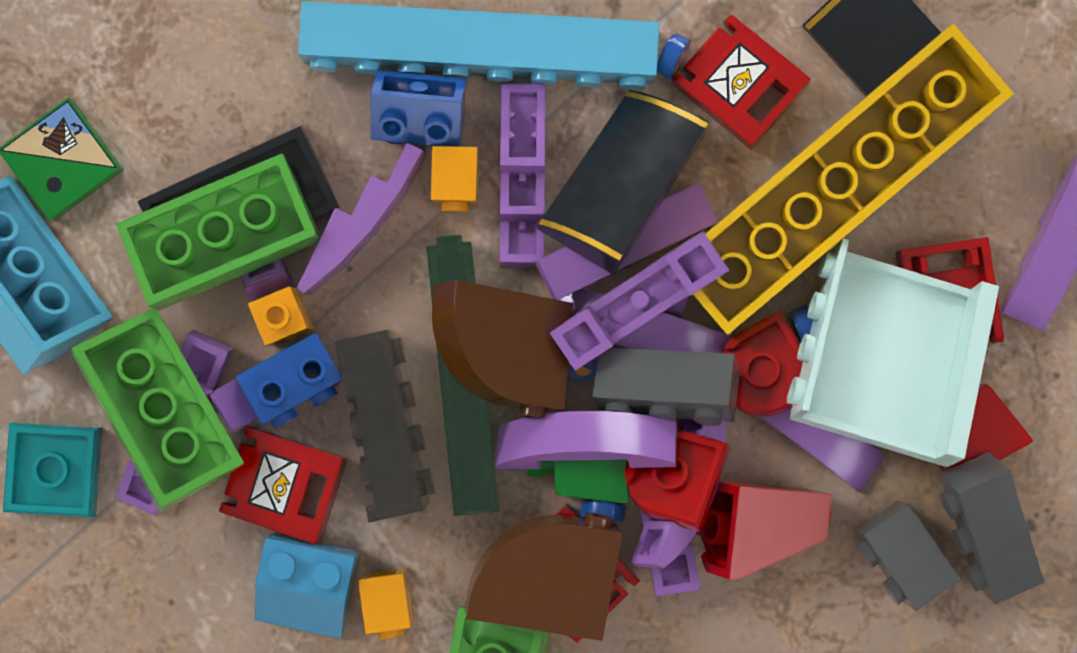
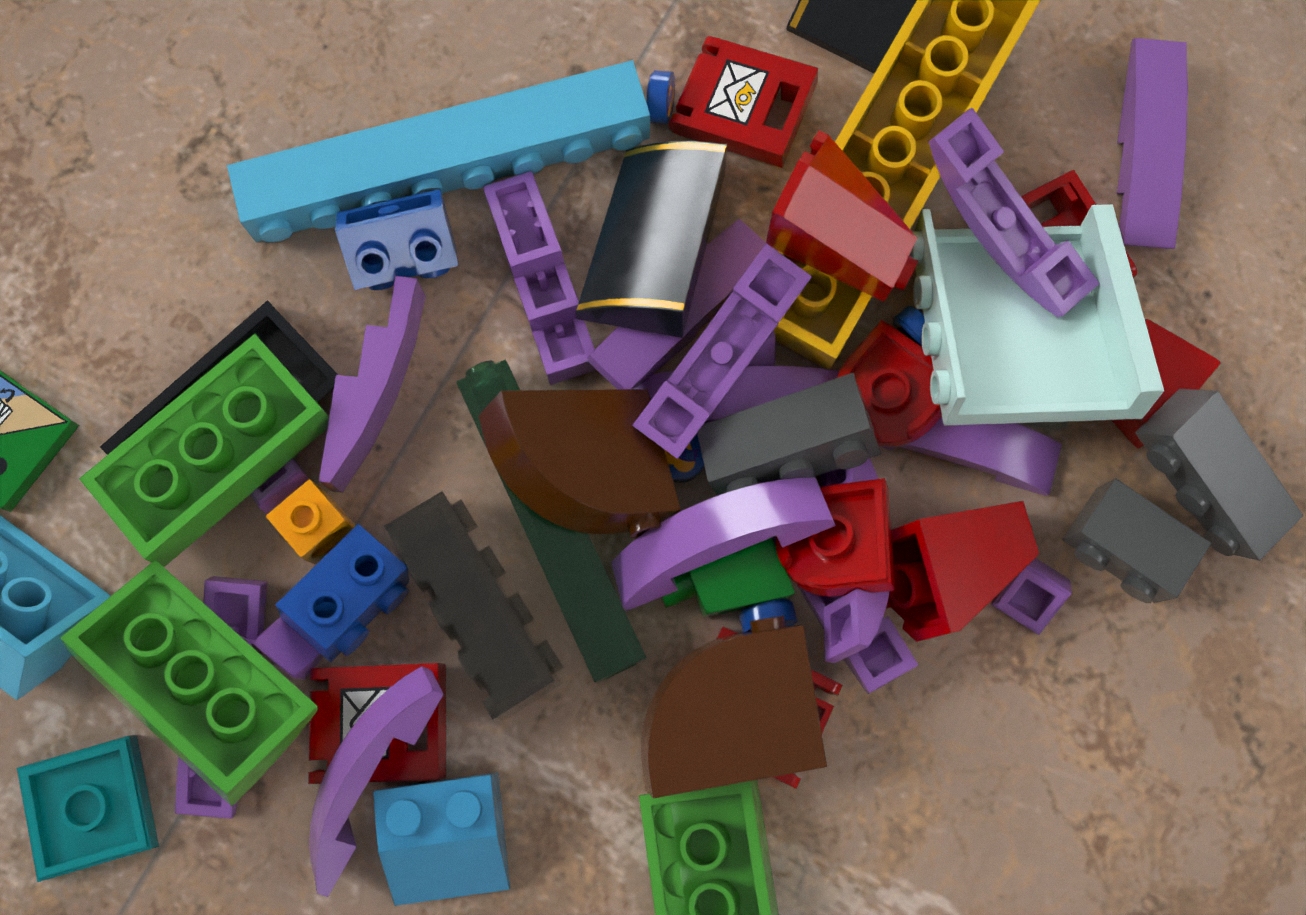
camera: 25 degrees left, 10 degrees down
light orange brick [358,568,414,639] -> none
light orange brick [431,146,479,213] -> none
none -> medium lavender slope [309,666,443,897]
none -> slope [766,130,919,302]
none -> medium lavender slope [928,108,1100,318]
none -> medium lavender slope [992,558,1072,635]

